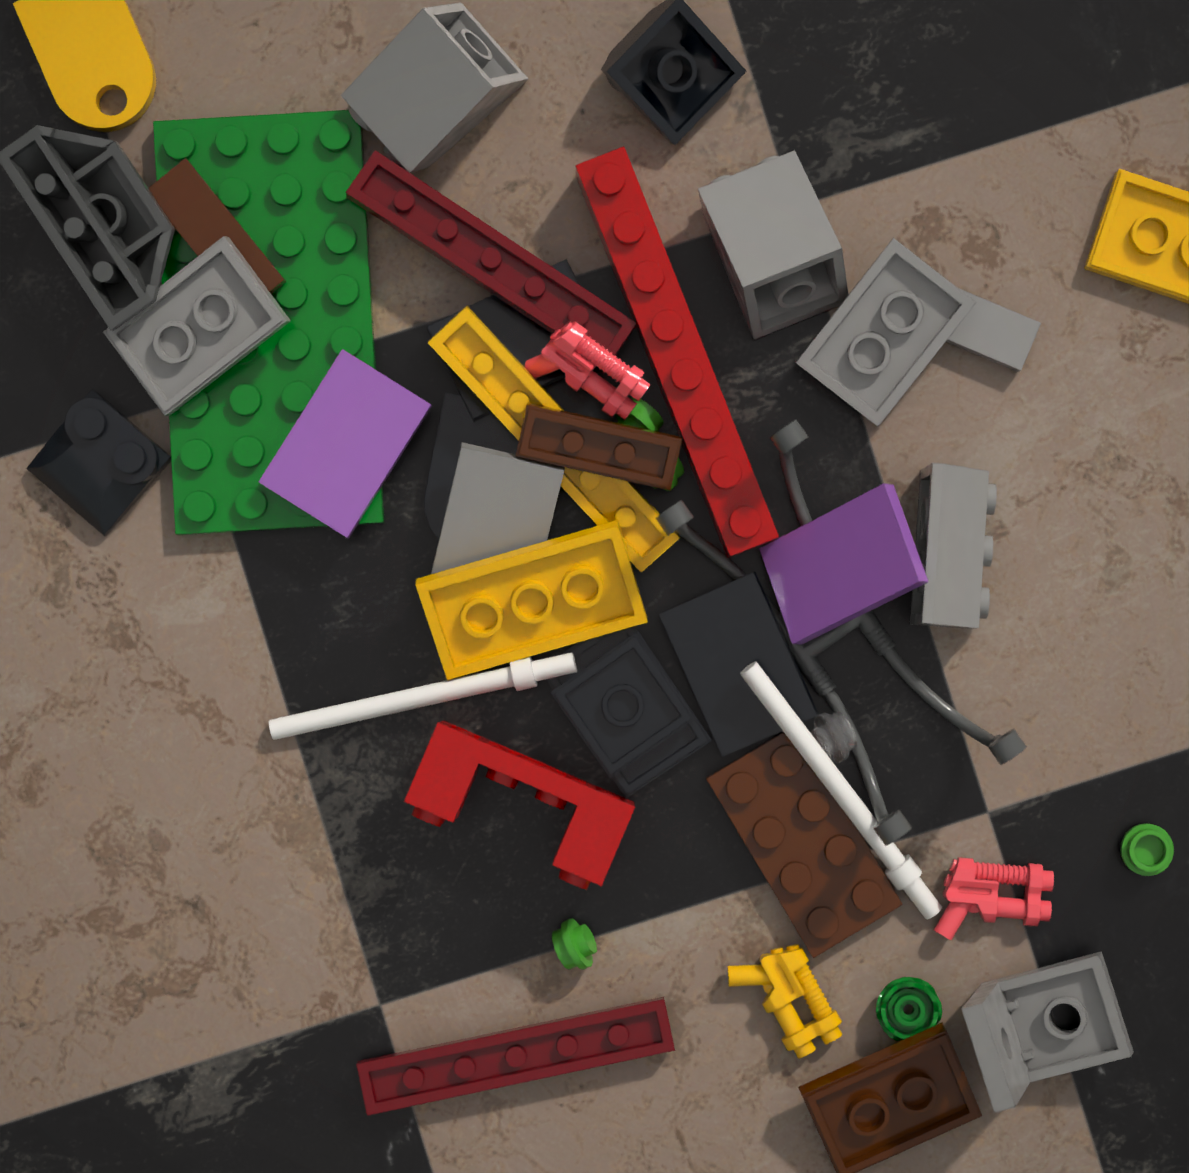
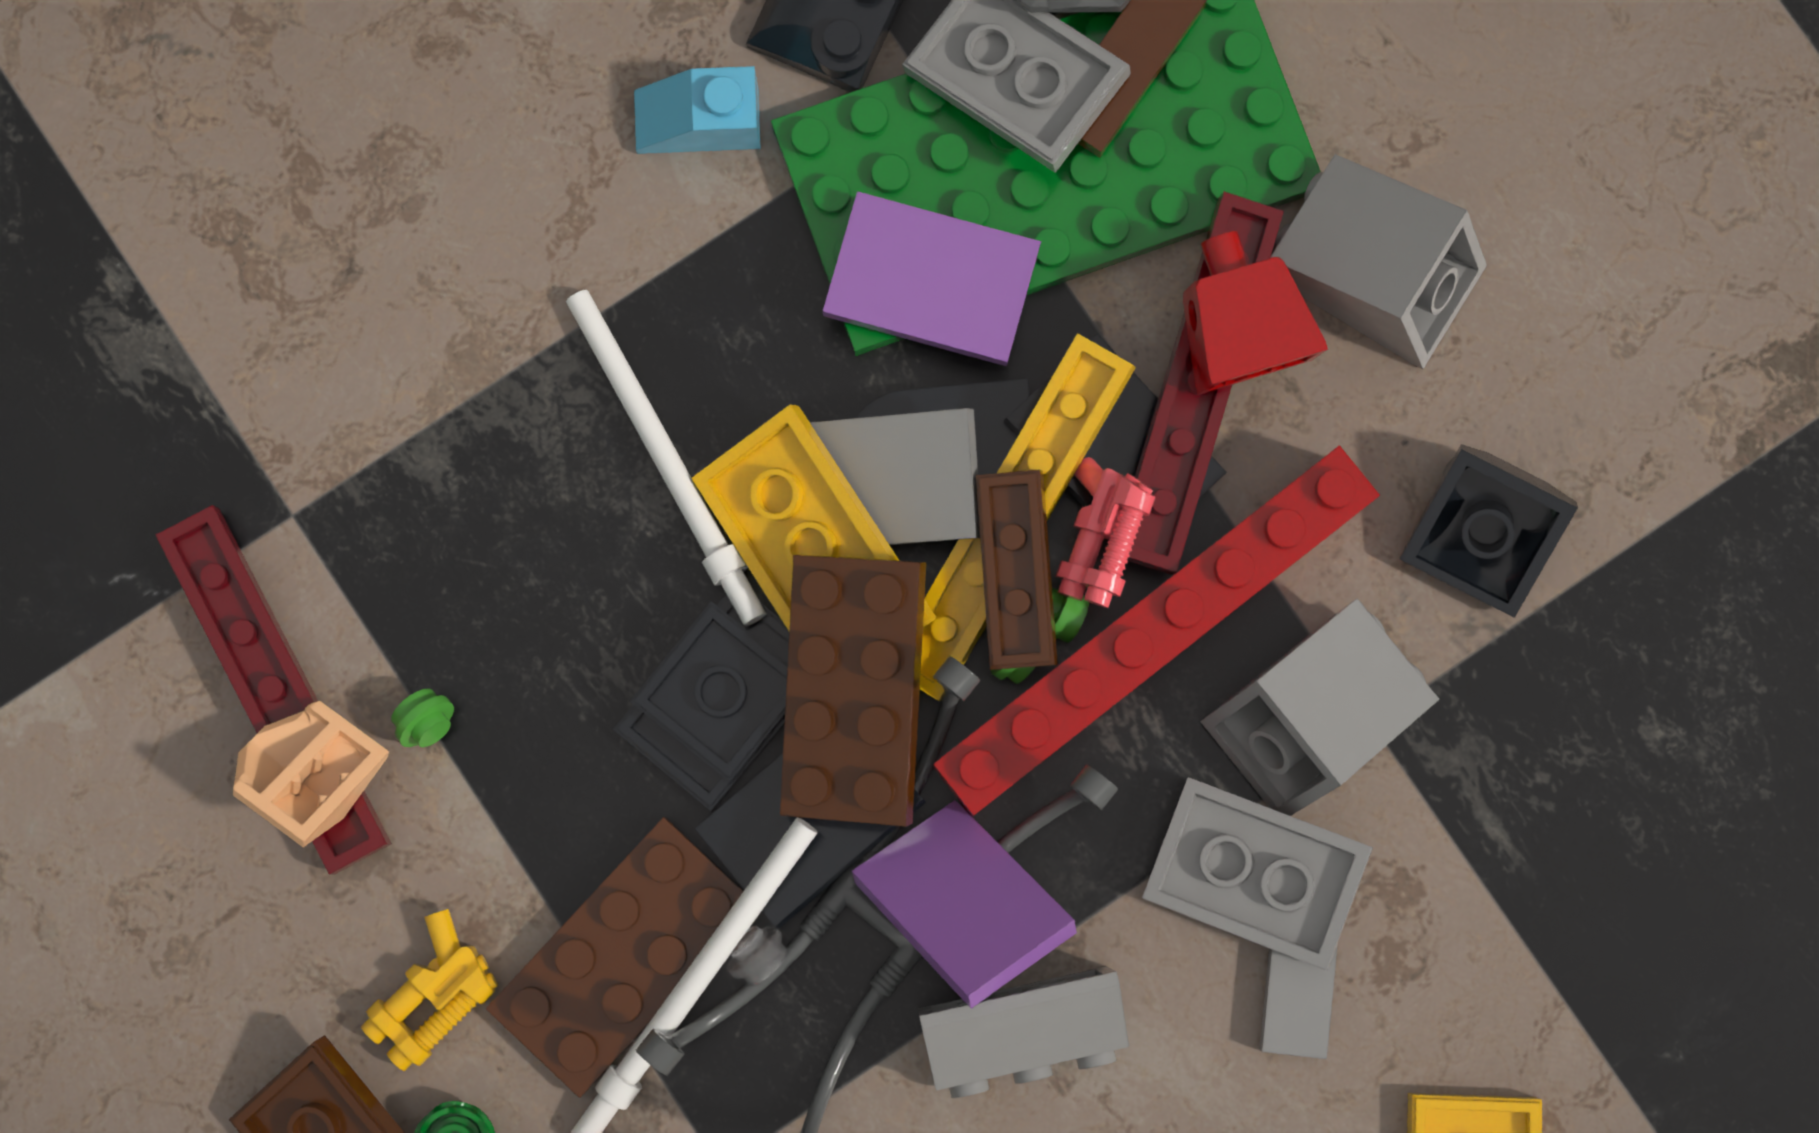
camera: 70 degrees right, 5 degrees down
red plate [404,720,635,890] -> none
none -> light nougat slope [233,701,389,847]
none -> medium azure slope [634,66,761,154]
none -> reddish brown plate [780,555,926,827]
none -> red torso [1183,231,1328,395]

